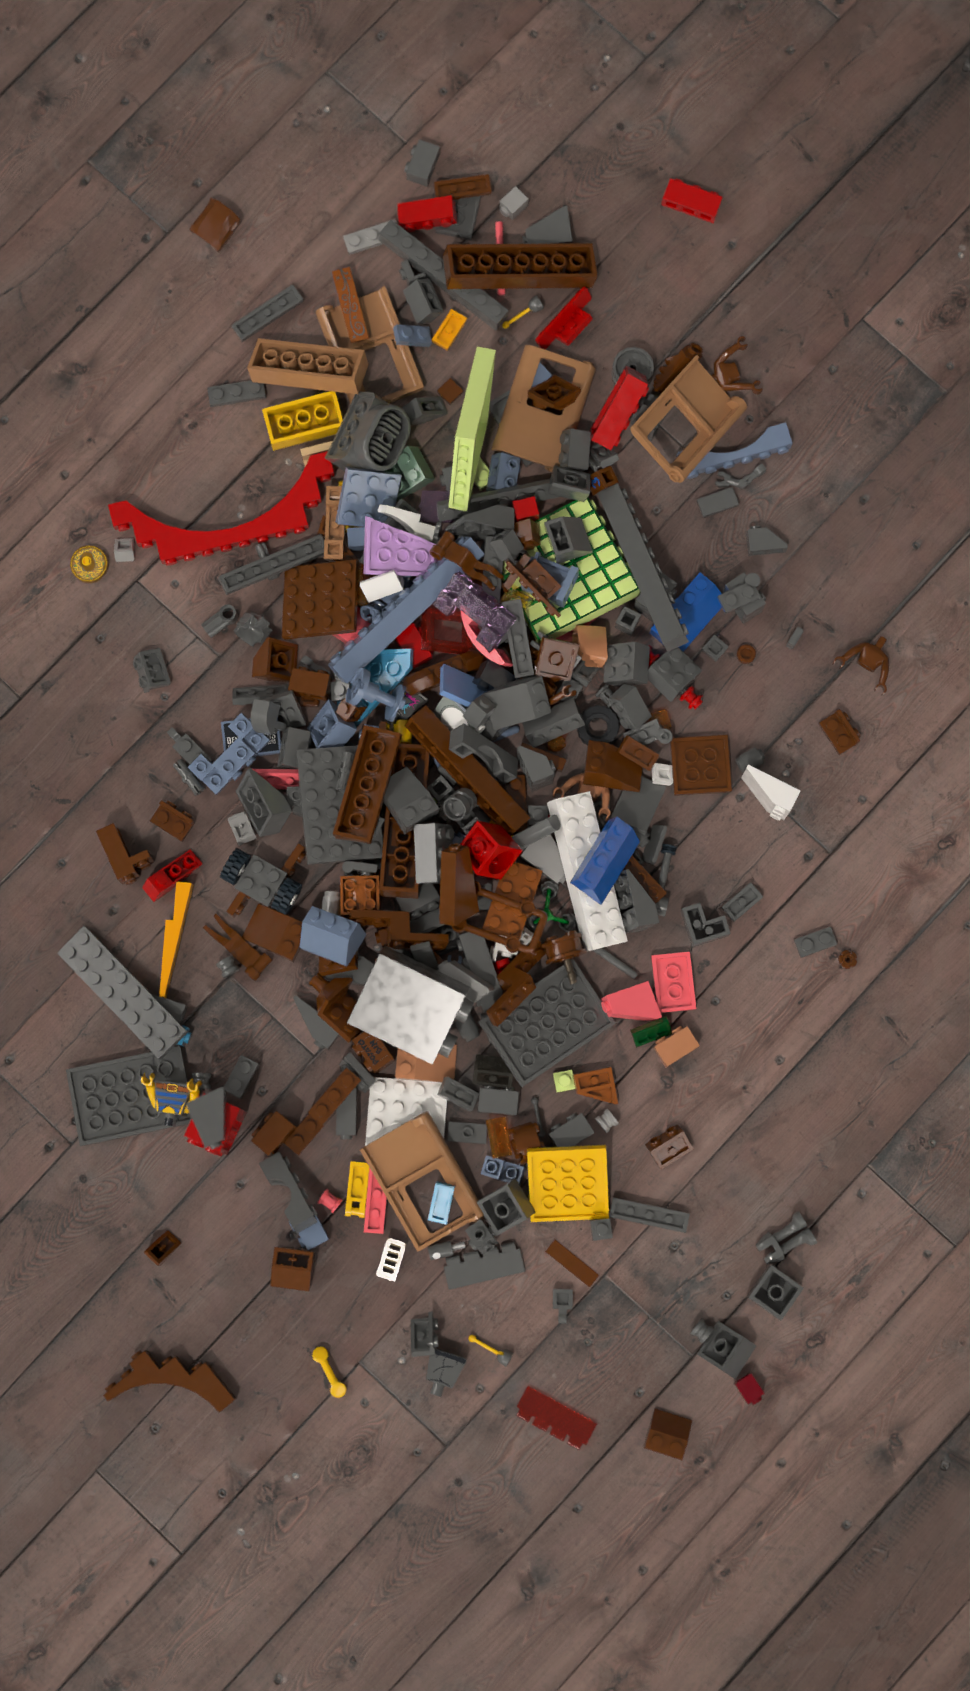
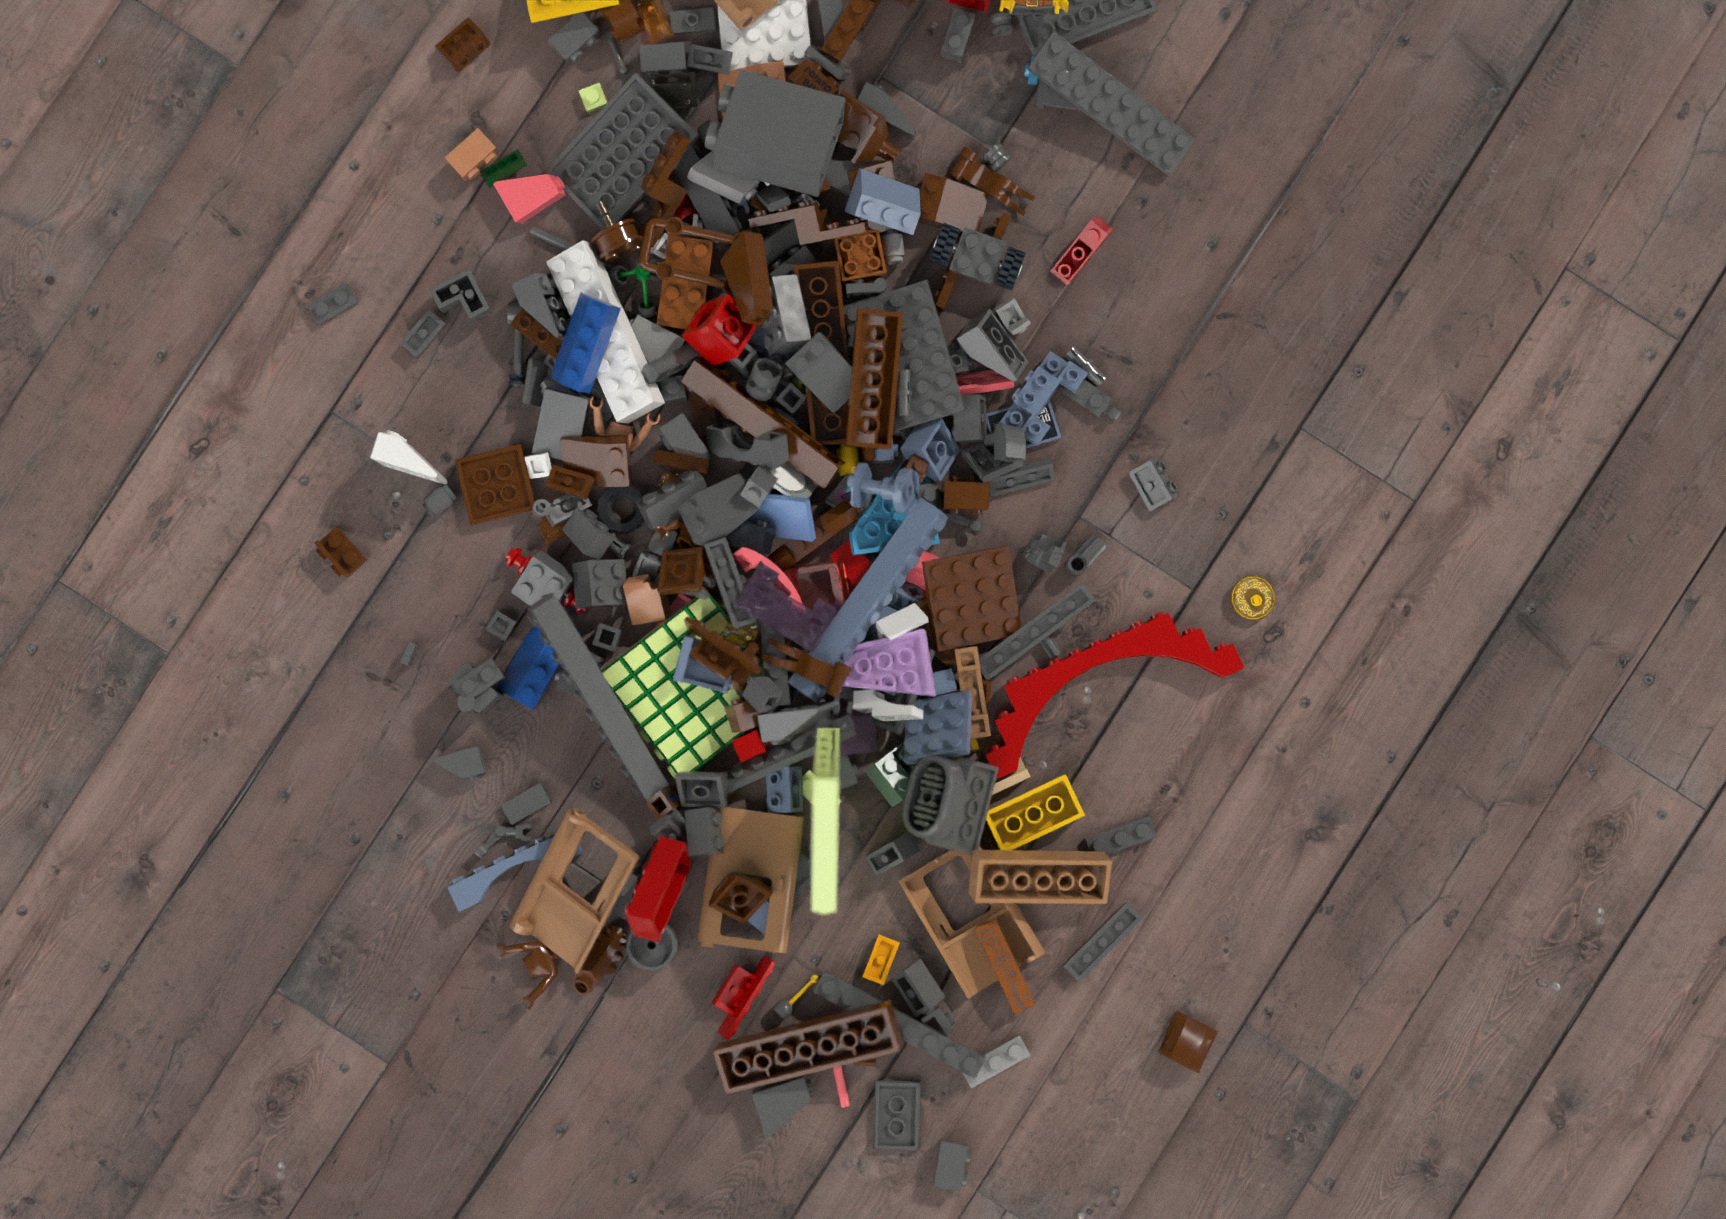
camera: 170 degrees right, 5 degrees up
reddish brown brick [96,823,154,885] -> none
light grey slope [114,538,134,562] -> none
reddish brown bracket [150,800,195,842] -> none
light orange slope [159,882,194,999] -> none
reddish brown slope [252,637,298,682] -> none
sand blue plate [393,324,432,347] -> none
red brick [397,195,457,233] -> none
reddish brown plate [434,174,491,200] -> none
reddish brown tile [437,378,463,405] -> none
light grey brick [500,186,529,221] -> none
dark grey slope [544,516,593,564] -> none
dark orange wing [573,1067,618,1104] -> none
light grey wheel [595,1109,619,1133] -> none
coral plate [651,952,696,1013] -> none
red brick [662,178,722,224] -> none
reddish brown tile [736,644,756,664] -> none
reddish brown piece [832,636,889,696] -> none
reddish brown plate [838,950,857,969] -> none

